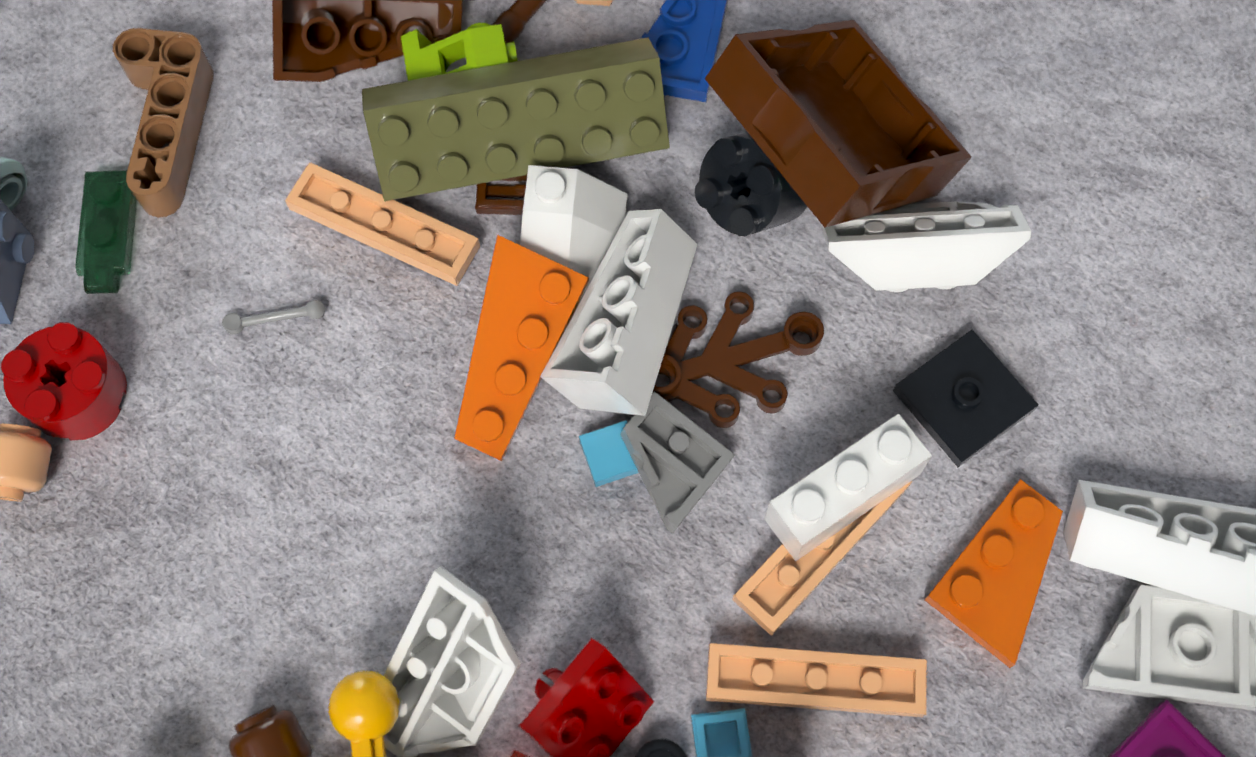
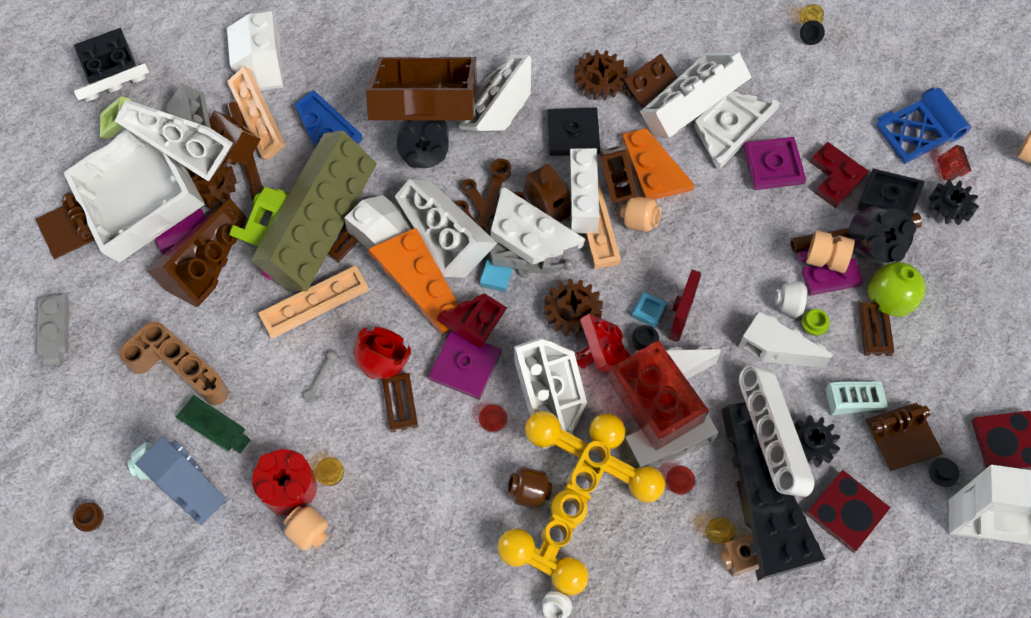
camera: 55 degrees left, 5 degrees down
light nougat plate [706,643,927,717] -> none
none -> clear yellow plate [315,457,345,486]
none -> red cylinder [353,327,411,379]
none -> reddish brown tile [382,373,419,433]
none -> magenta plate [429,330,502,400]
none -> dark red wing [436,293,508,348]
none -> clear red plate [479,404,507,433]
none -> white wing [490,187,585,265]
none -> light grey hinge [518,259,573,278]
none -> reddish brown torso [523,164,571,222]
none -> reddish brown gear [544,279,603,337]
none -> reddish brown gear [574,50,628,100]
none -> reddish brown torso [600,144,638,203]
none -> light nougat head [620,196,661,232]
none -> reddish brown hinge [624,54,678,108]

